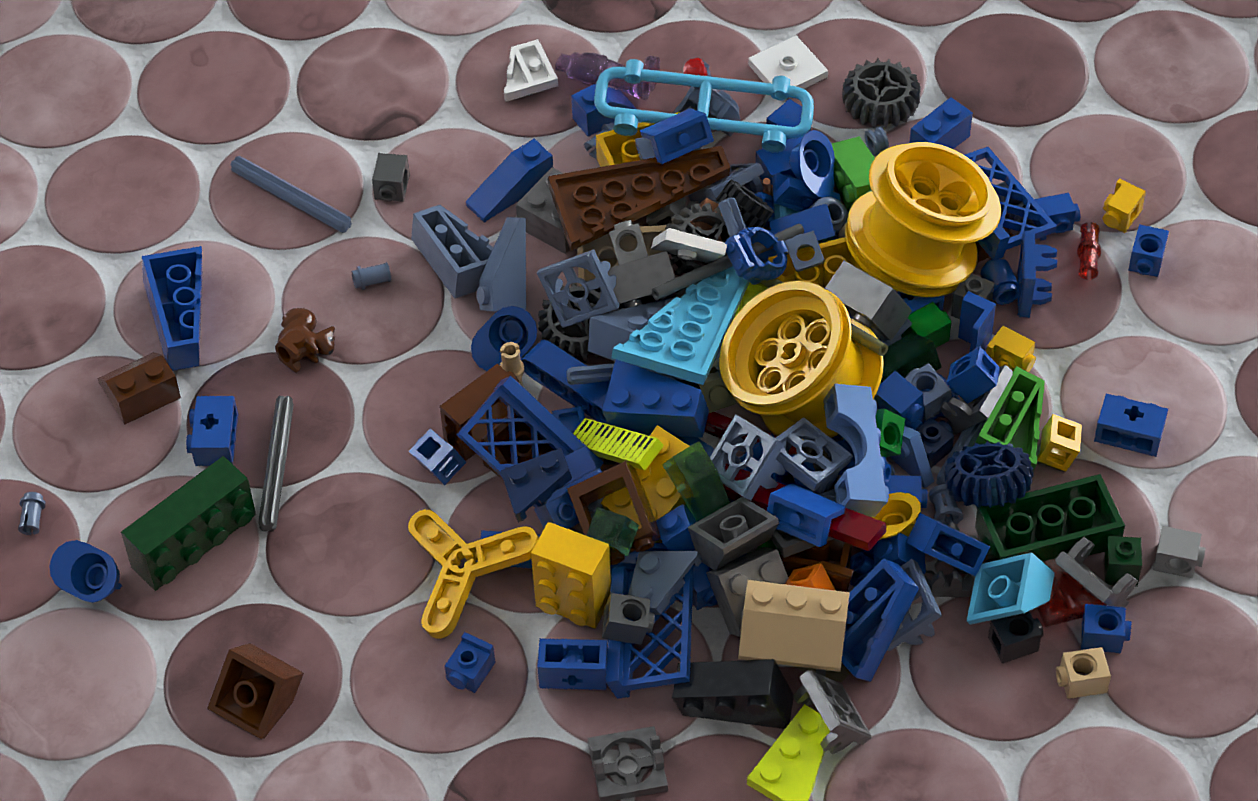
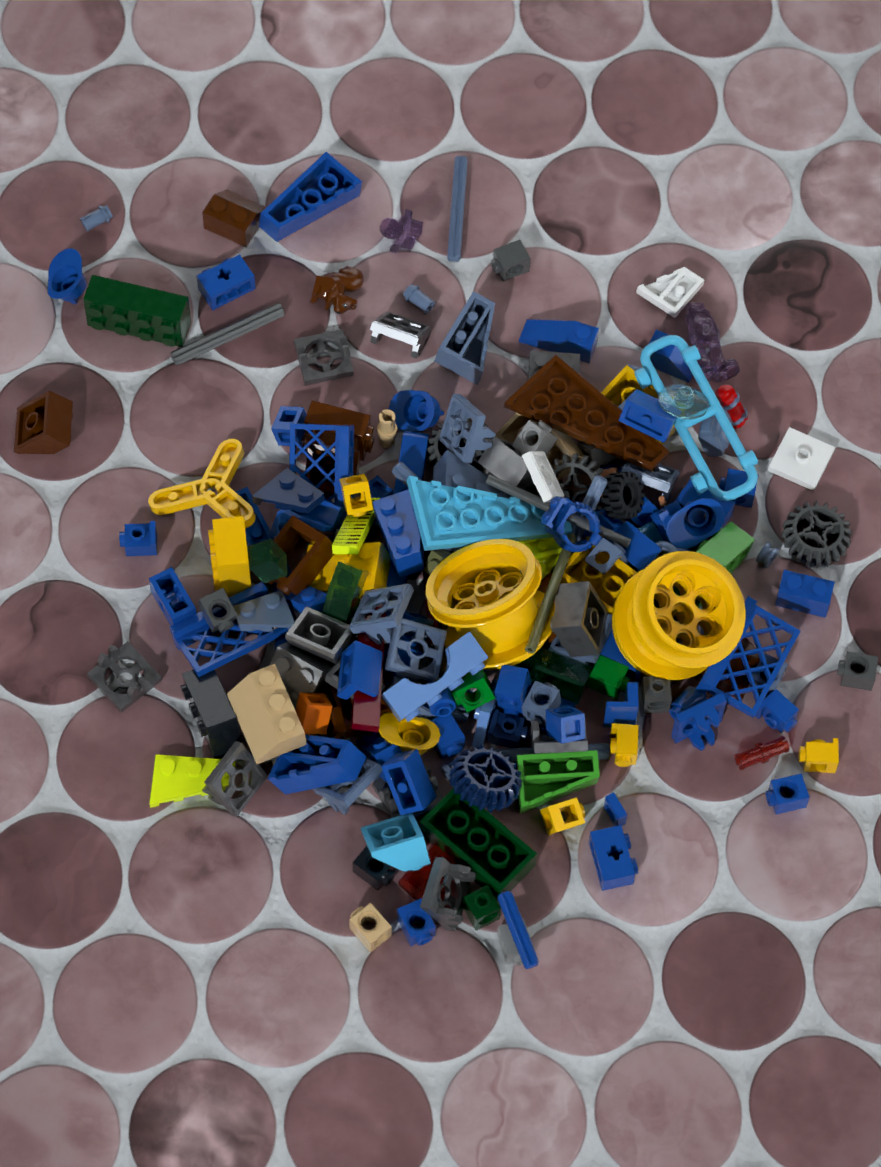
camera: 55 degrees right, 10 degrees up
sand blue slope [477,217,526,312] -> none
none -> flat silver piece [294,329,354,385]
none -> yellow brick [339,474,373,517]
none -> flat silver piece [370,311,432,359]
none -> clear purple hips [380,209,423,253]
none -> blue axle [498,891,539,969]
none -> blue tile [604,792,627,826]
none -> clear light blue dish [658,384,709,419]
none -> dark grey brick [837,651,878,691]

